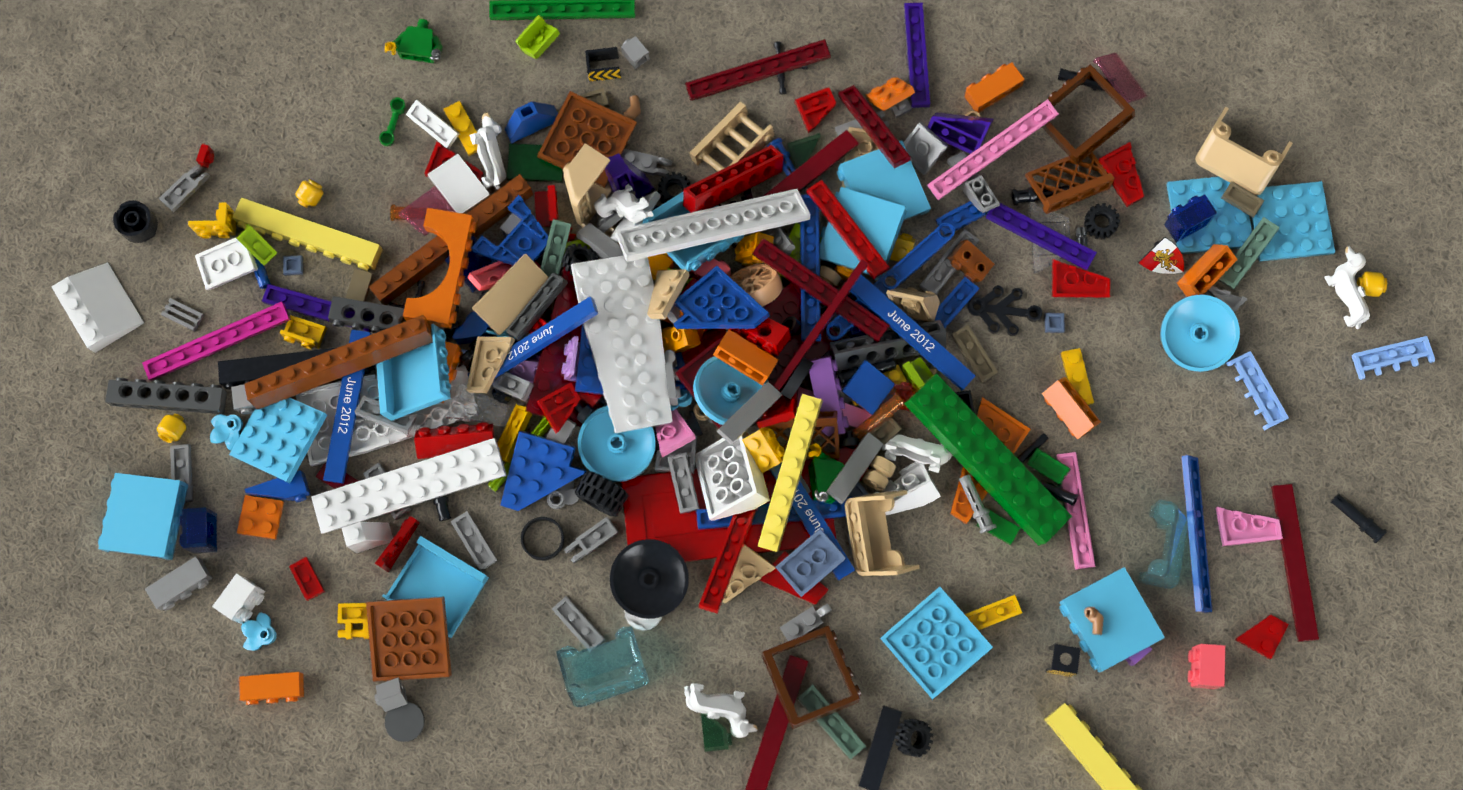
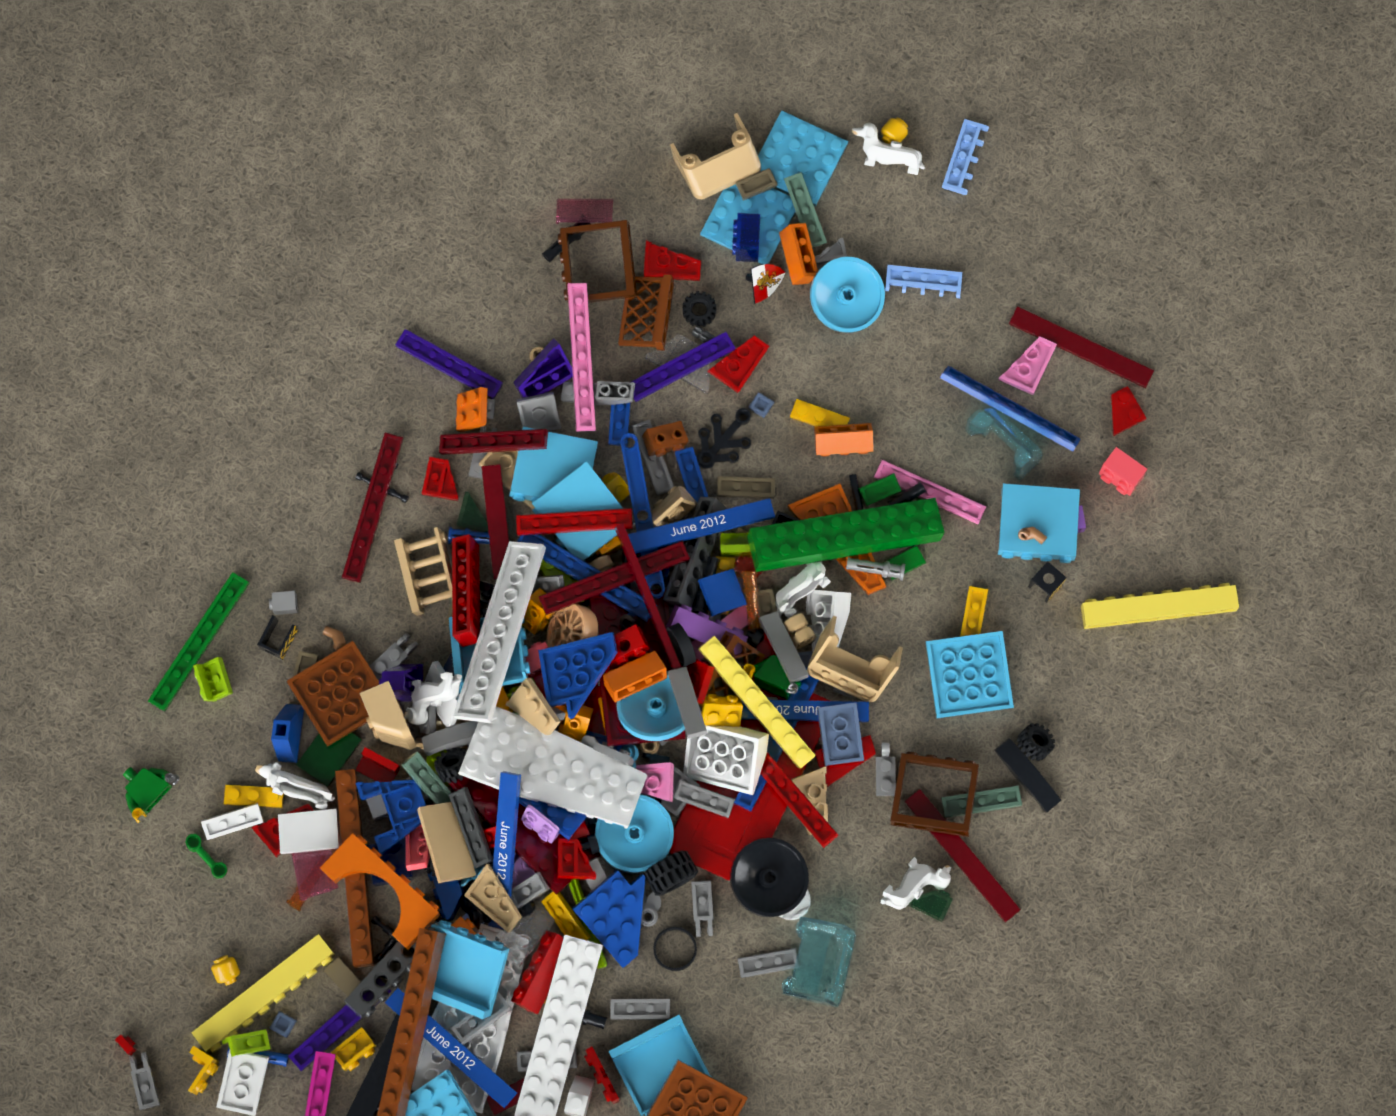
camera: 60 degrees left, 0 degrees up
black tyre [658,172,690,203] -> none
orange brick [964,62,1025,113] -> none
black pin [1011,185,1069,206] -> none
black pin [1330,493,1387,544] -> none

